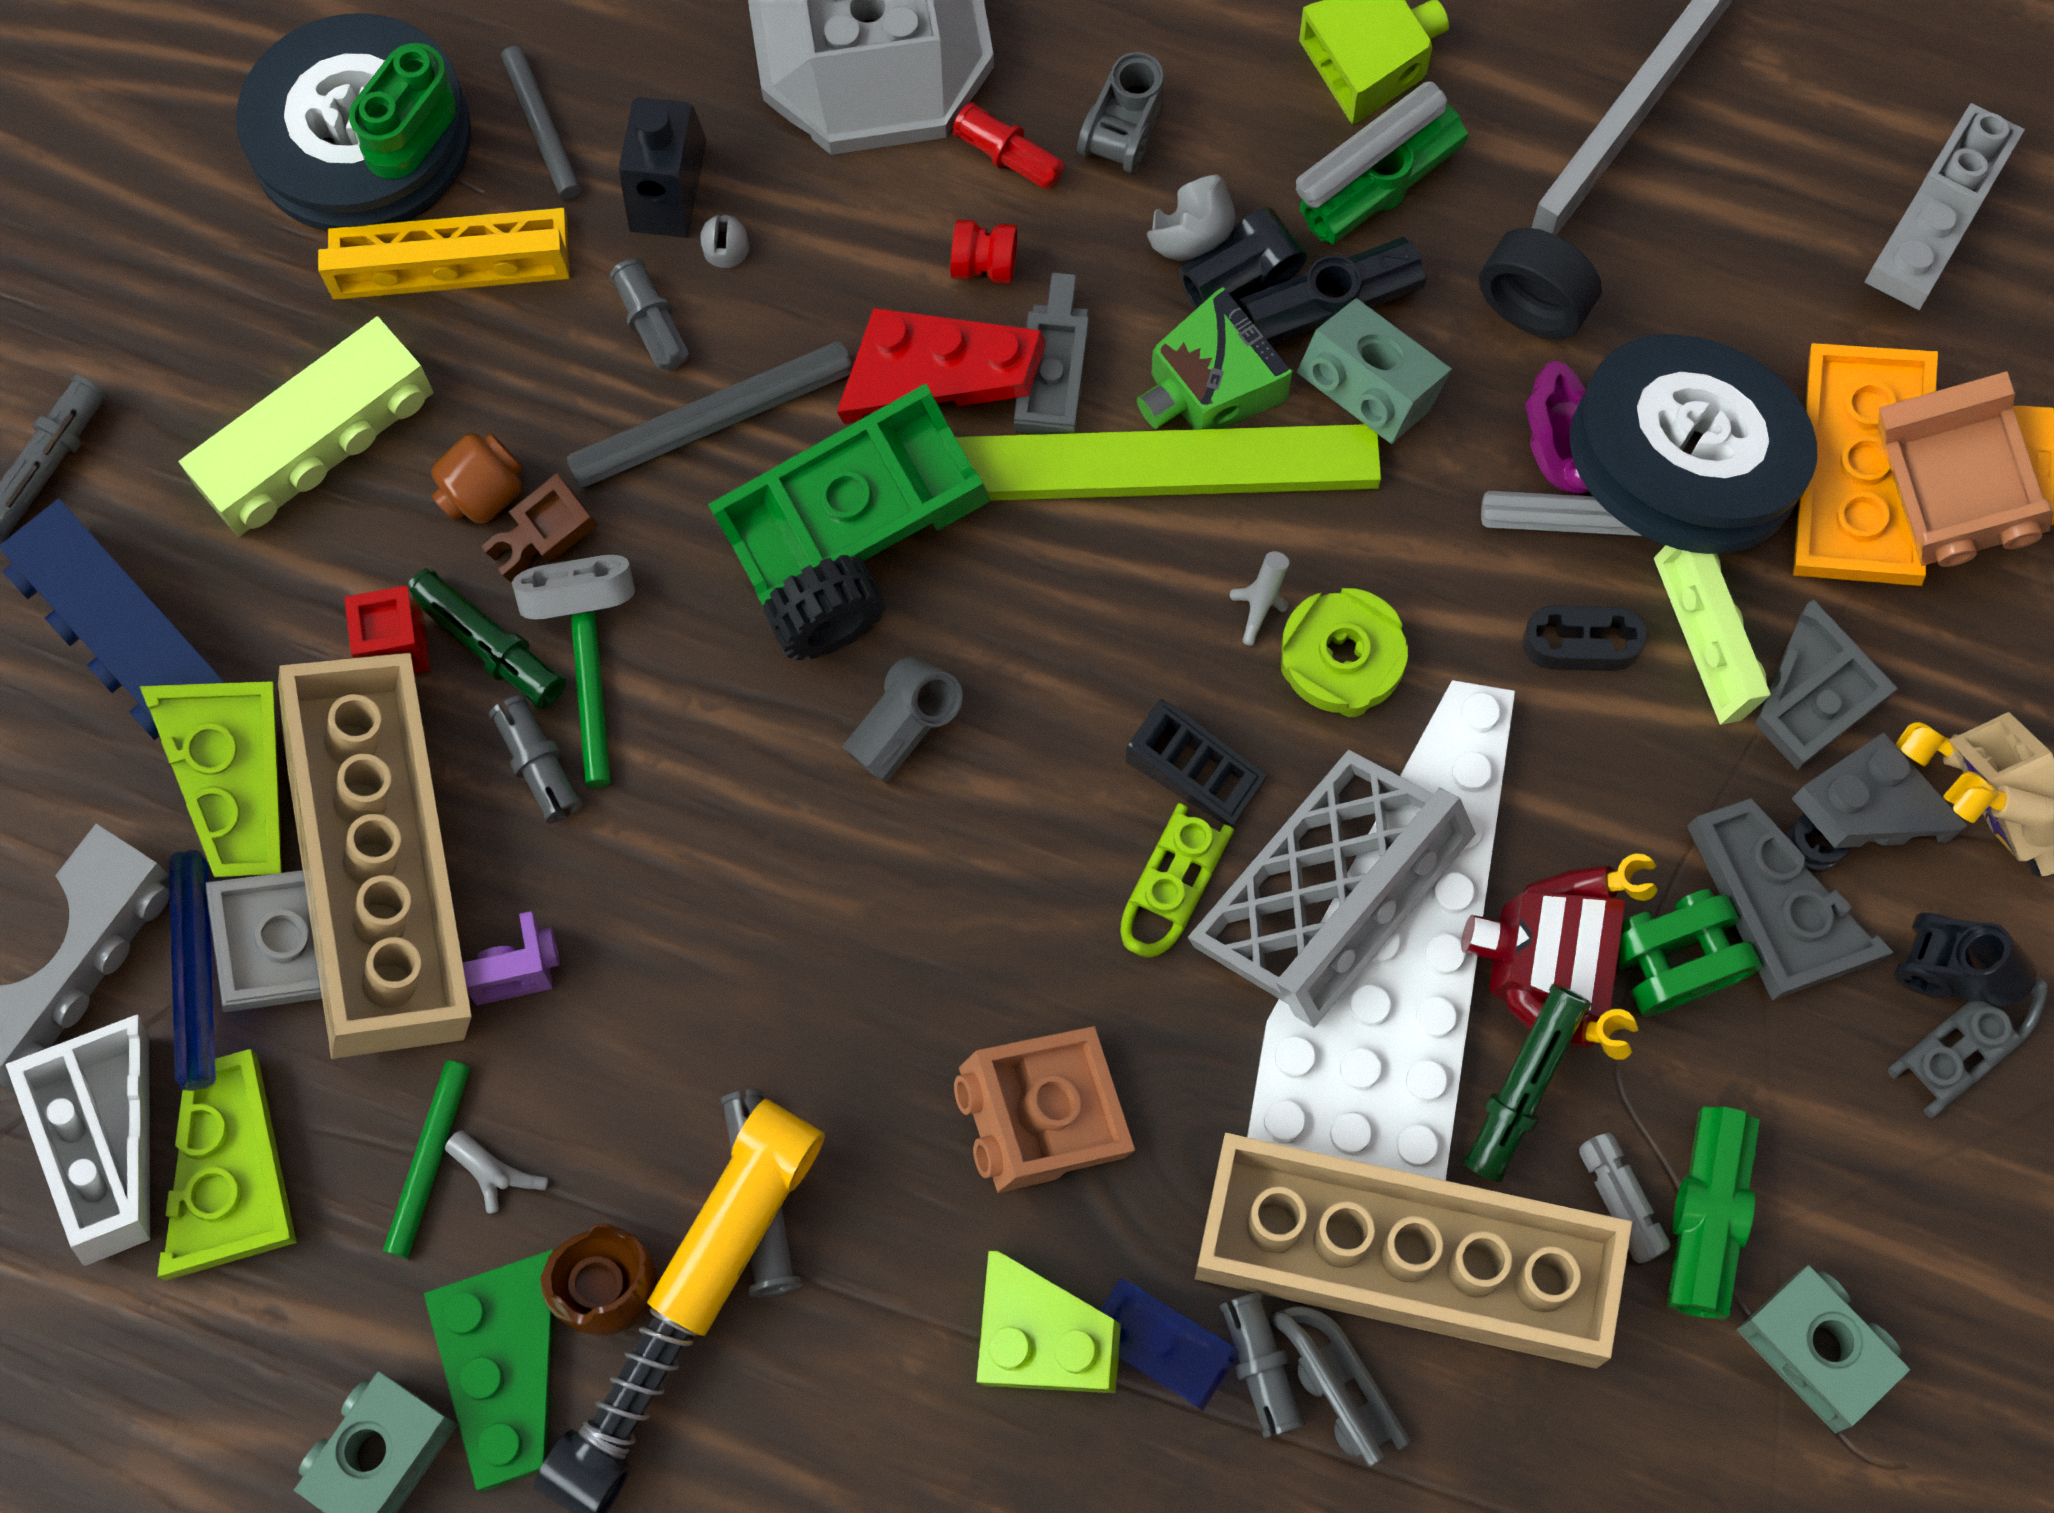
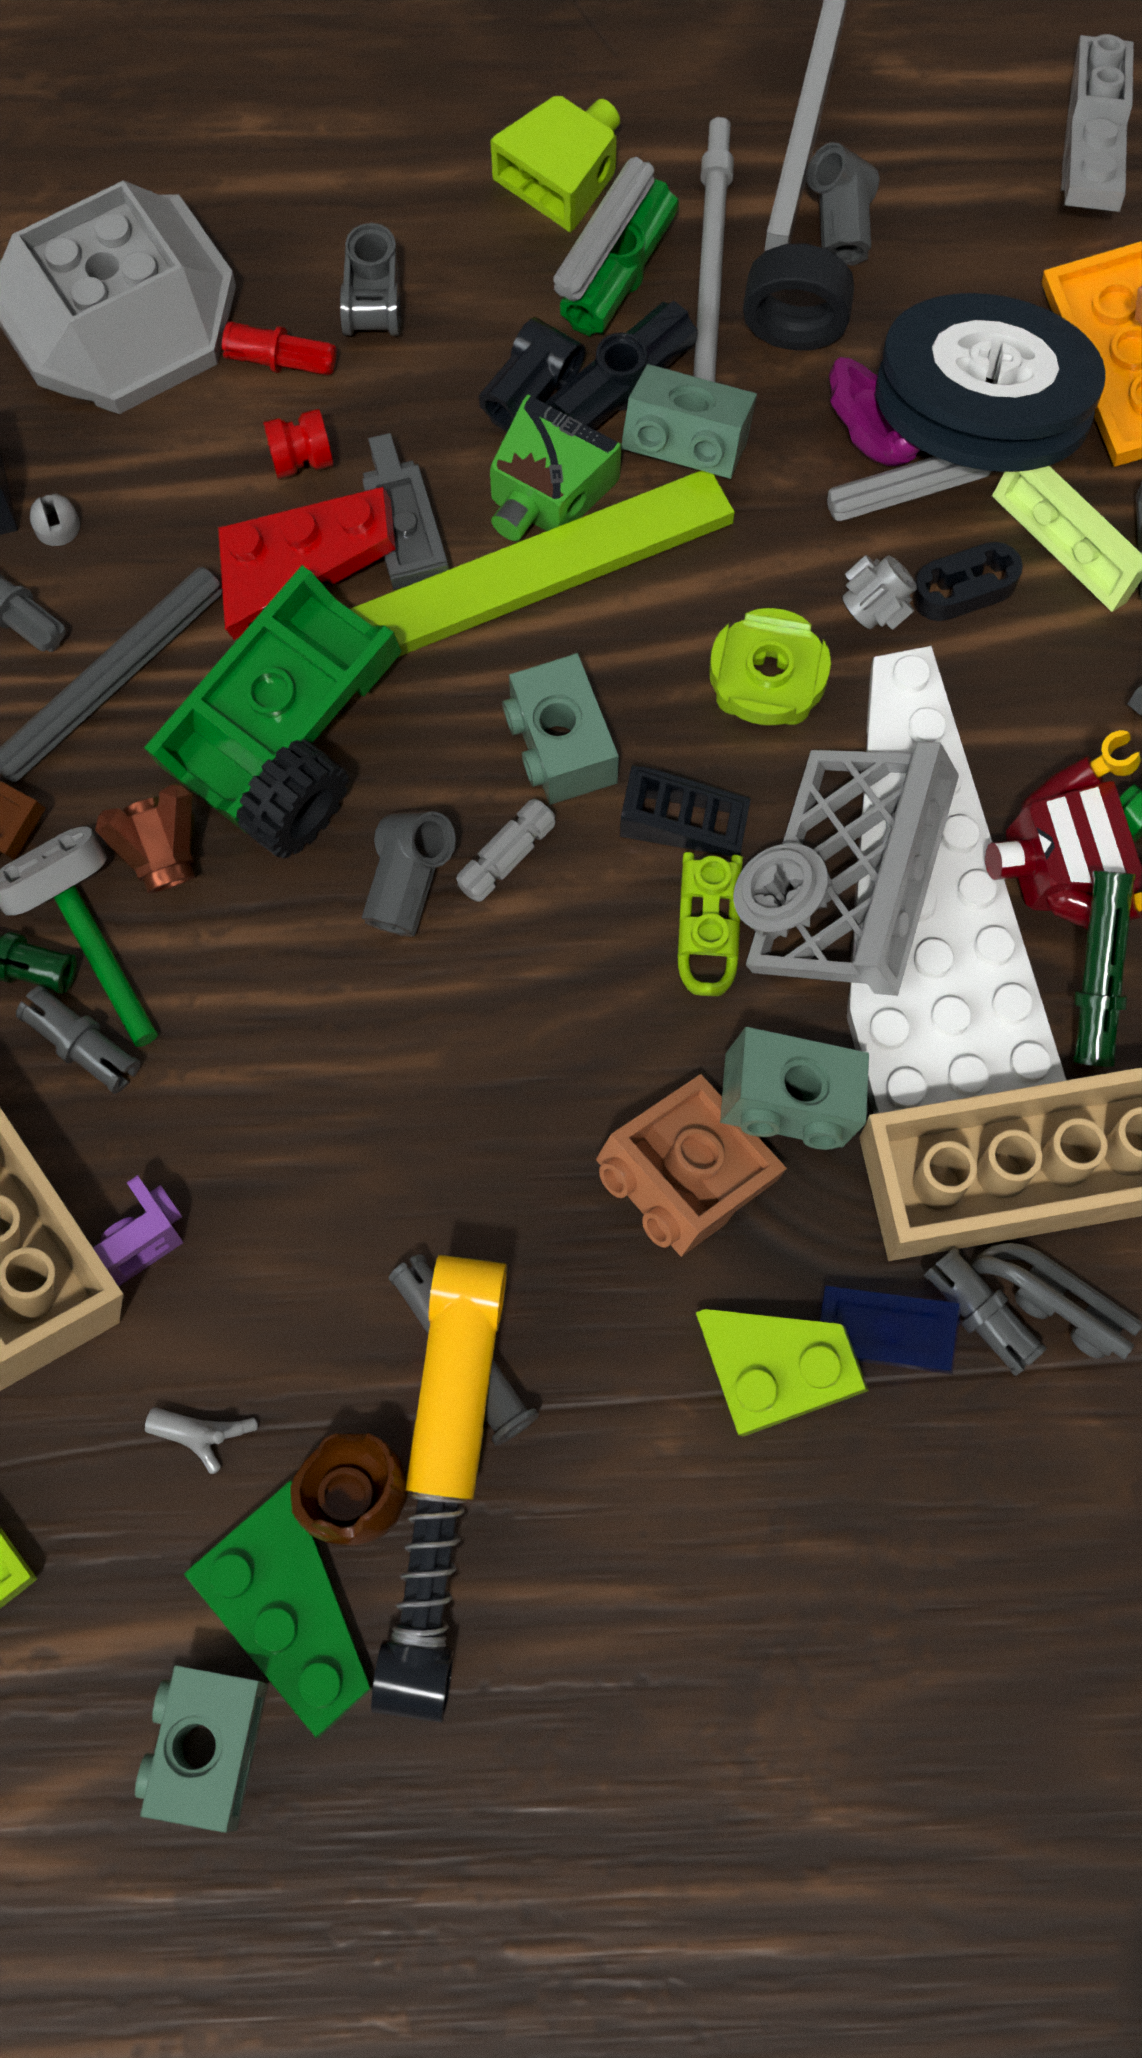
camera: 25 degrees left, 0 degrees up
green bar [382,1060,471,1259] -> none
light grey hair [1146,174,1235,261] -> none
light grey bar [1230,551,1290,646] -> none
none -> copper rock [95,784,195,894]
none -> light grey axle [456,799,555,902]
none -> sand green brick [502,653,619,805]
none -> light grey bar [693,117,734,382]
none -> sand green brick [720,1027,869,1150]
none -> light grey gear [733,843,833,938]
none -> dark grey piece [806,142,880,266]
none -> light grey gear [842,555,917,630]

